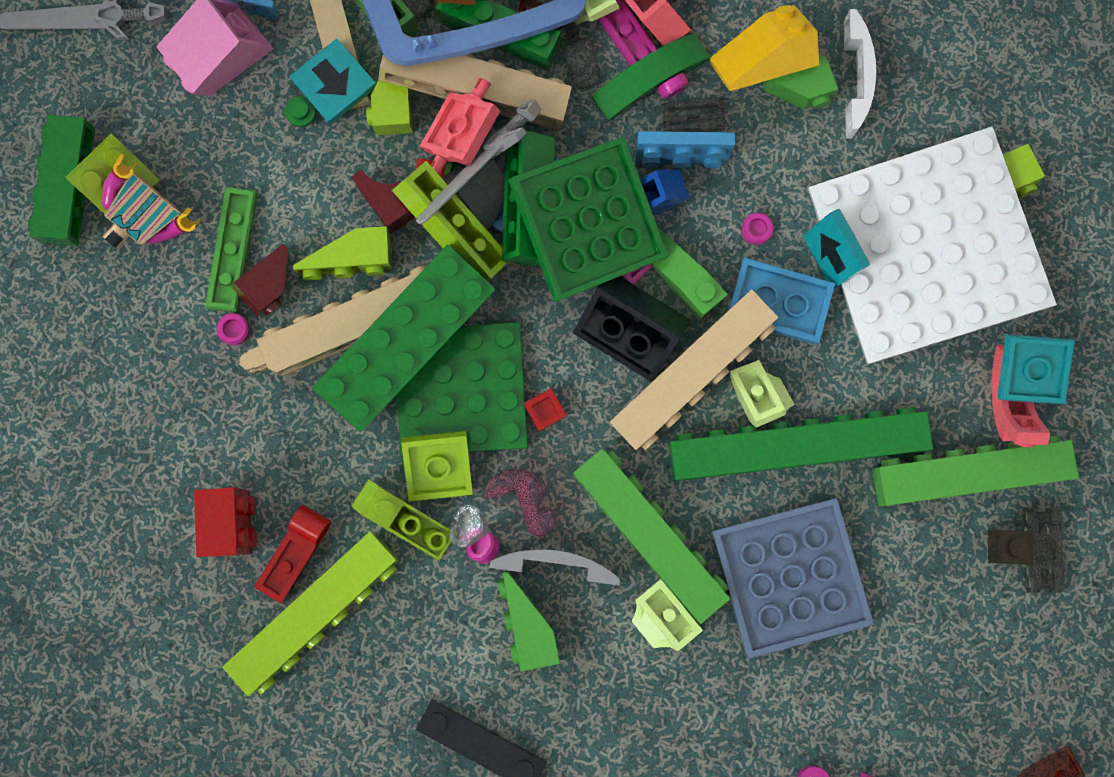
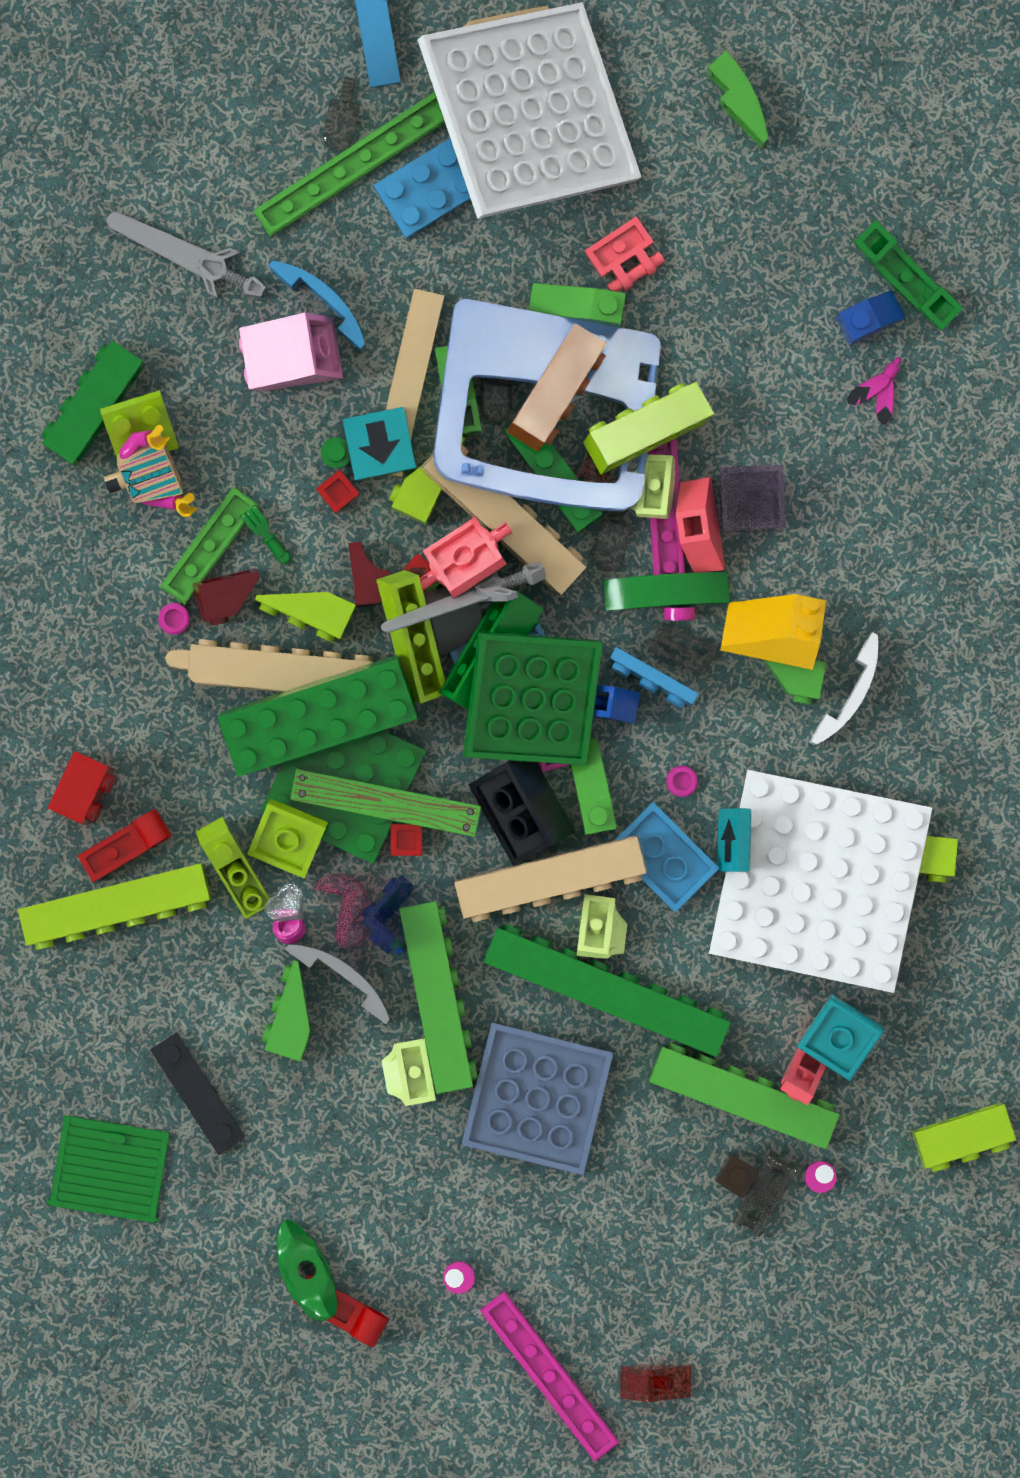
camera: 25 degrees right, 5 degrees up
none -> green piece [240,505,291,565]
none -> bright green tile [290,769,481,837]
none -> red plate [316,469,360,514]
none -> clear blue bracket [361,875,415,956]
none -> dark pink tile [804,1161,837,1193]

